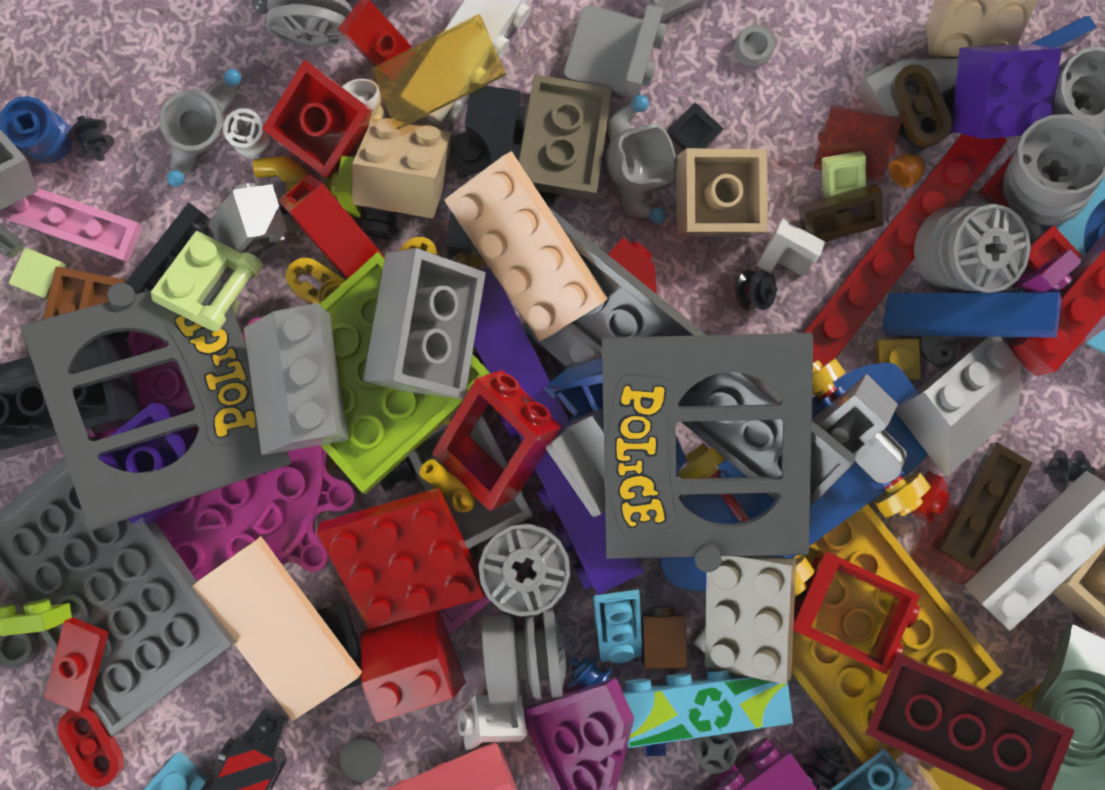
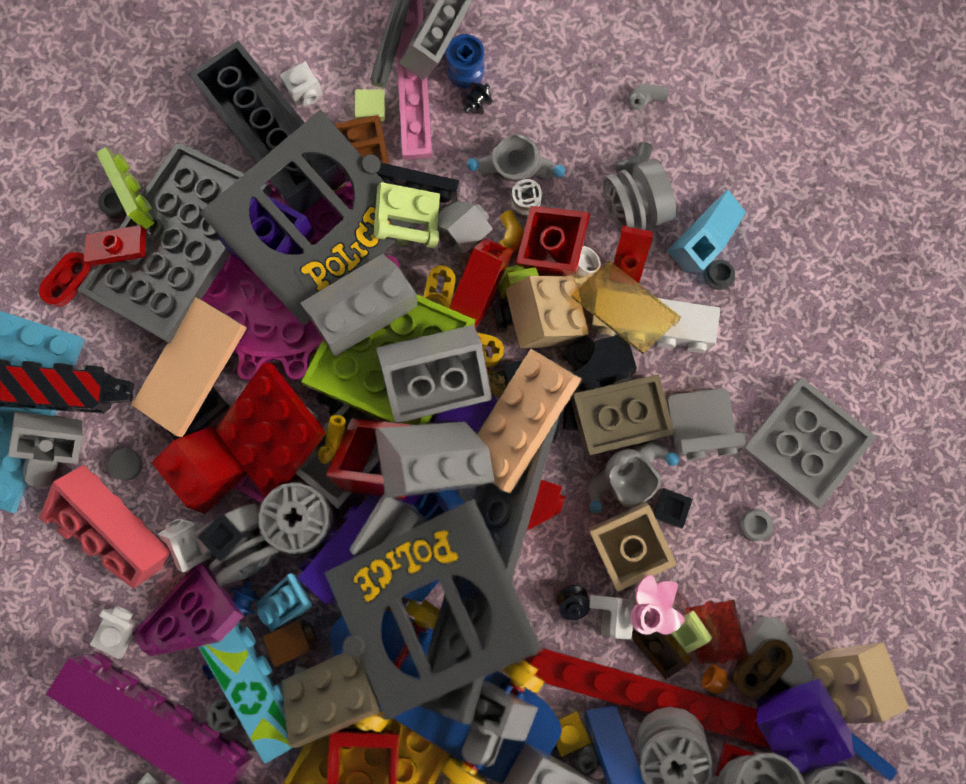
camera: 65 degrees right, 5 degrees down
none -> black plate [197,513,247,562]
none -> light grey slope [376,422,494,498]
none -> bright pink plate [631,574,685,635]

